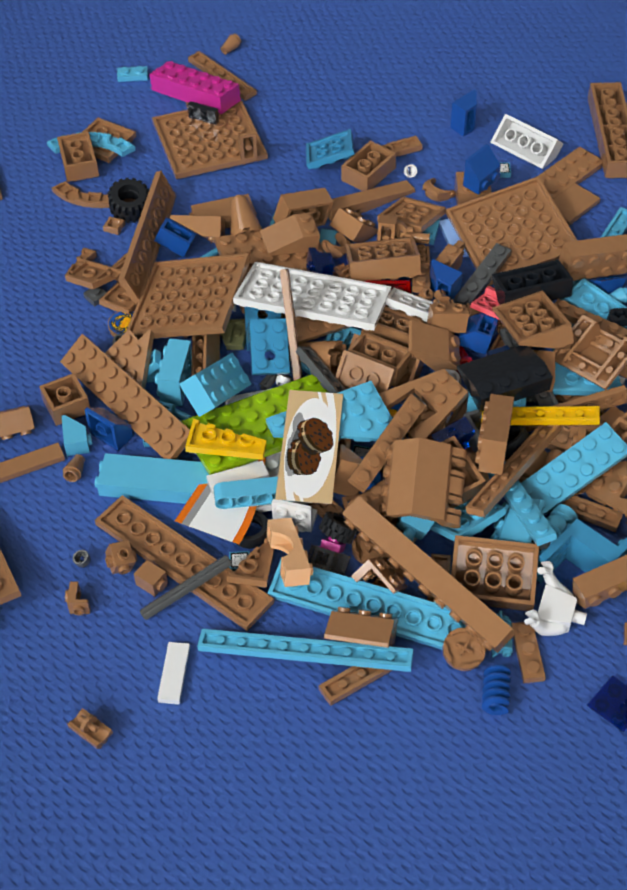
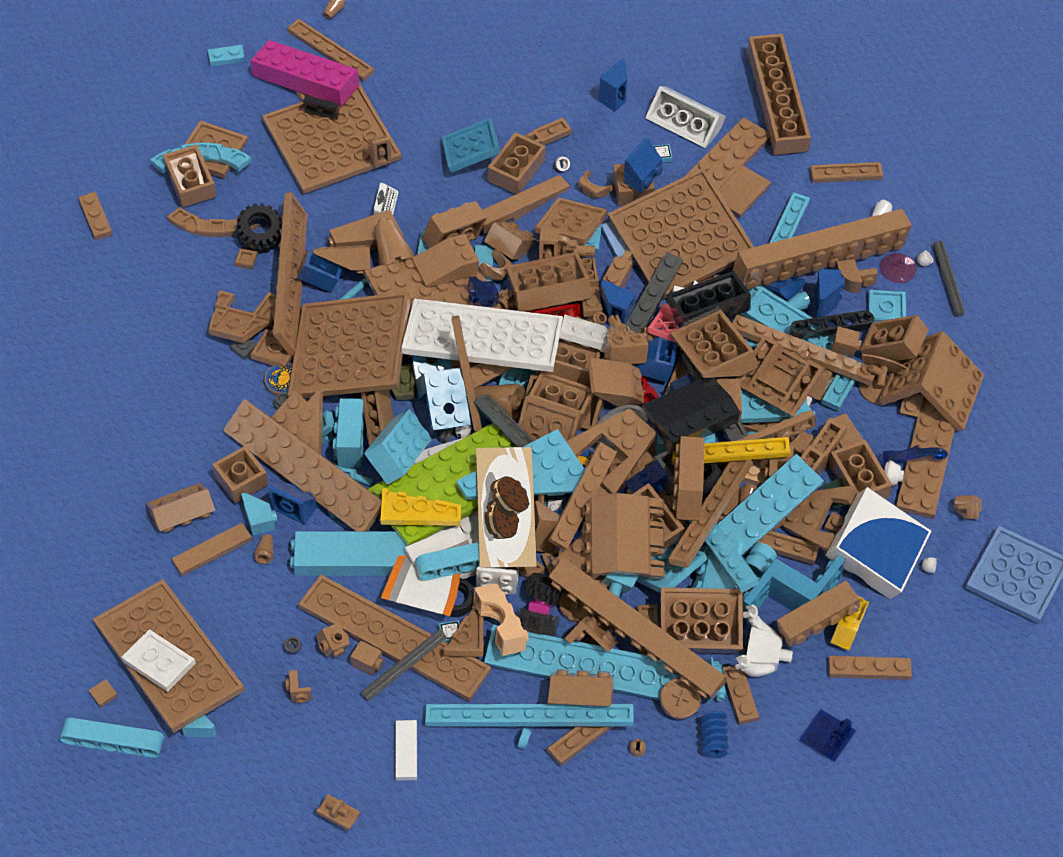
camera: 10 degrees left, 5 degrees up
none -> slope [374,183,399,215]
none -> medium azure tile [518,728,531,749]
none -> medium nougat hinge [629,739,646,757]

